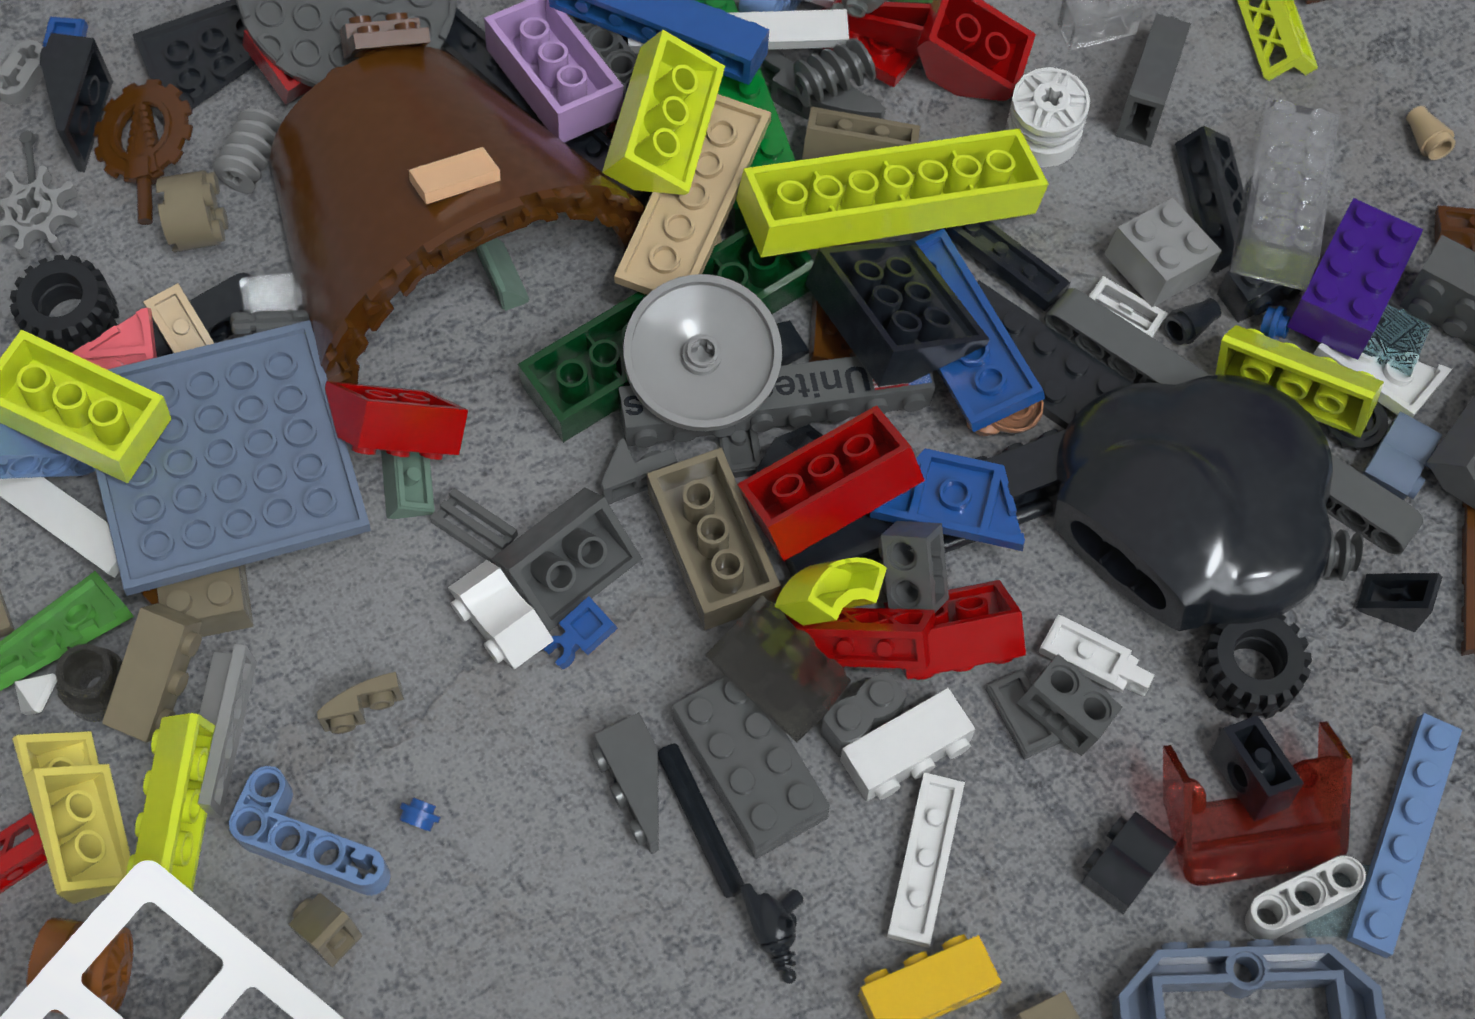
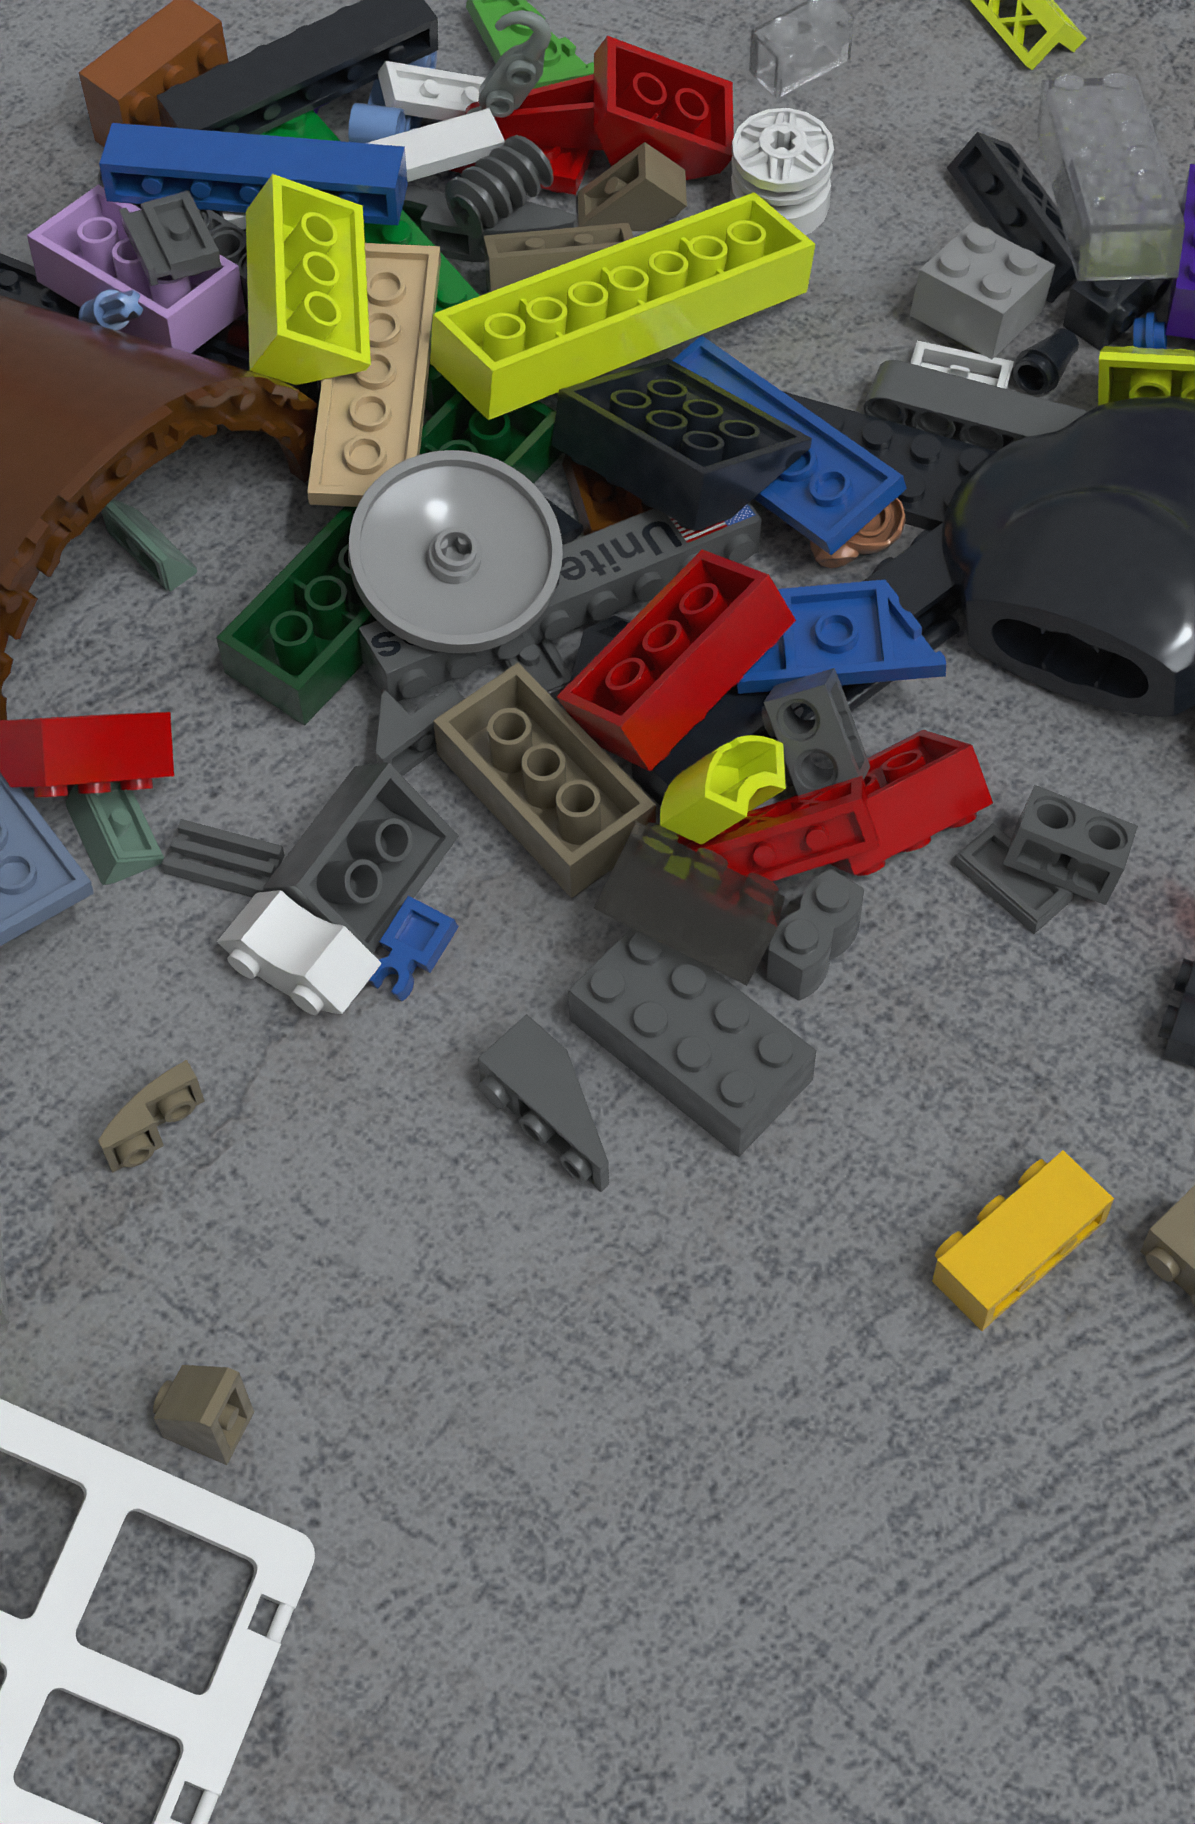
camera: 15 degrees left, 5 degrees down
medium blue beam [229,766,391,896] -> none
blue plate [399,797,441,831] -> none
light nougat tile [409,147,501,204] -> none
black axle [658,743,745,898] -> none
black piece [740,883,804,984] -> none
white brick [840,688,975,802] -> none
white plate [887,772,965,948] -> none
black plate [938,221,1071,311] -> none
white hinge [1039,615,1155,696] -> none
dark grey slope [1116,13,1191,147] -> none
none -> medium blue axle [79,290,143,331]
none -> dark grey plate [119,190,221,286]
none -> dark tan slope [578,142,687,231]

